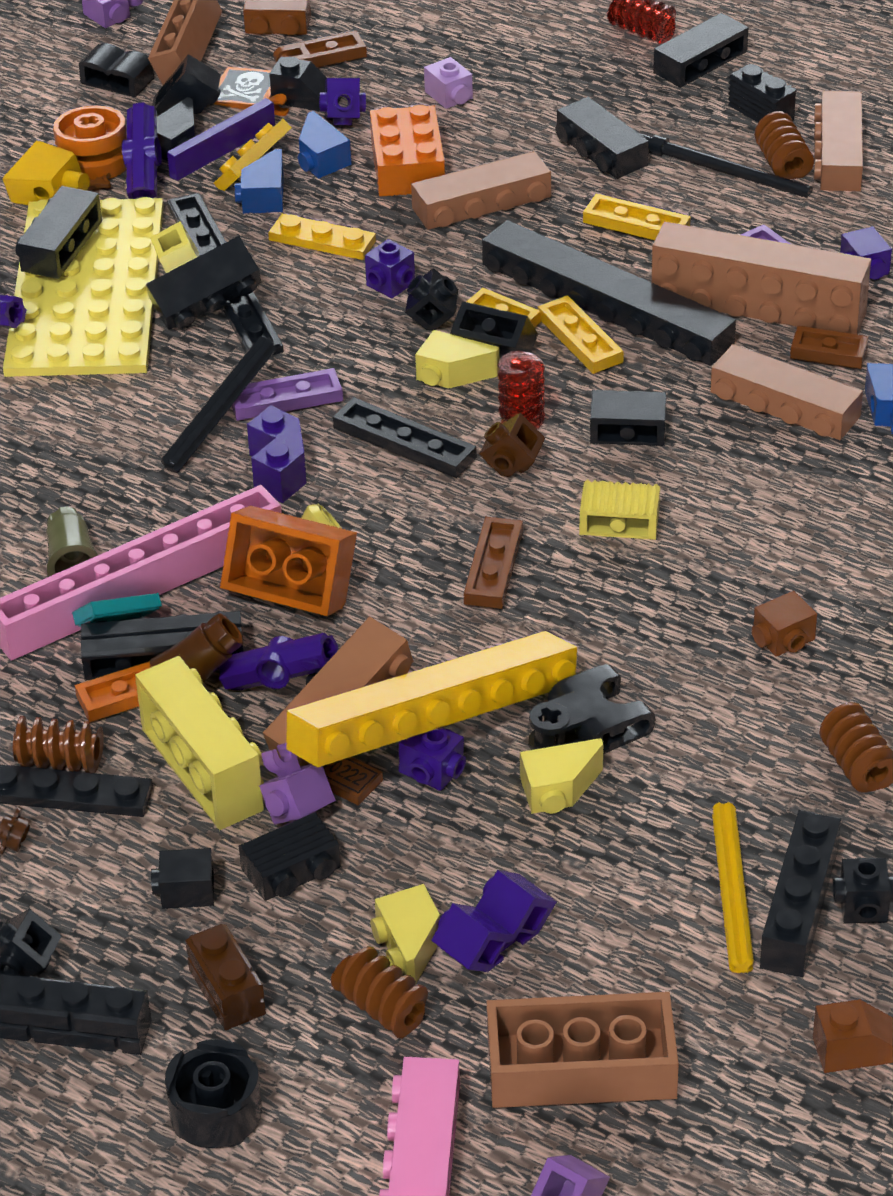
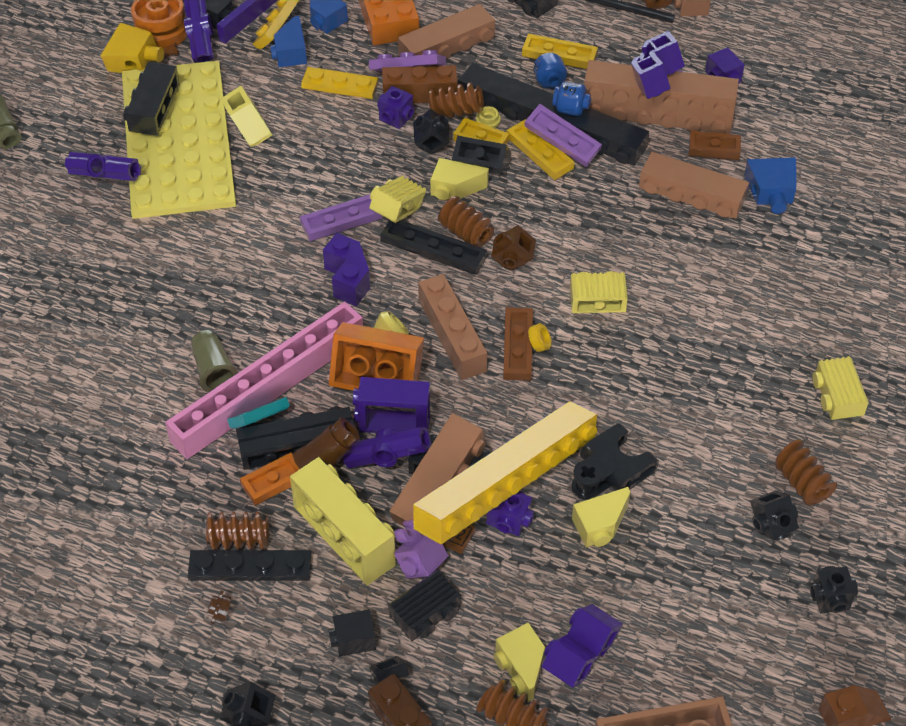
camera: 10 degrees left, 10 degrees up
black brick [146,236,261,330] -> none
black axle [161,336,276,473] -> none
black tile [167,193,284,355] -> none
clear red piece [498,351,545,429] -> none
brick [590,390,666,446] -> none
yellow axle [712,802,754,973] -> none
dark orange brick [752,591,817,657] -> none
black brick [760,810,841,978] -> none
none -> dark purple window [353,377,430,433]
none -> medium lavender plate [369,50,446,72]
none -> light yellow brick [369,175,426,223]
none -> black tile [369,656,409,683]
none -> dark orange brick [382,65,457,103]
none -> nougat brick [418,274,487,380]
none -> dark orange piece [429,82,484,118]
none -> dark orange piece [438,196,494,247]
none -> light yellow plate [476,106,501,128]
none -> medium lavender plate [525,104,602,167]
none -> yellow tile [528,323,552,352]
none -> blue head [533,53,567,89]
none -> blue head [553,81,591,116]
none -> dark purple brick [631,31,685,99]
none -> black brick [750,490,799,540]

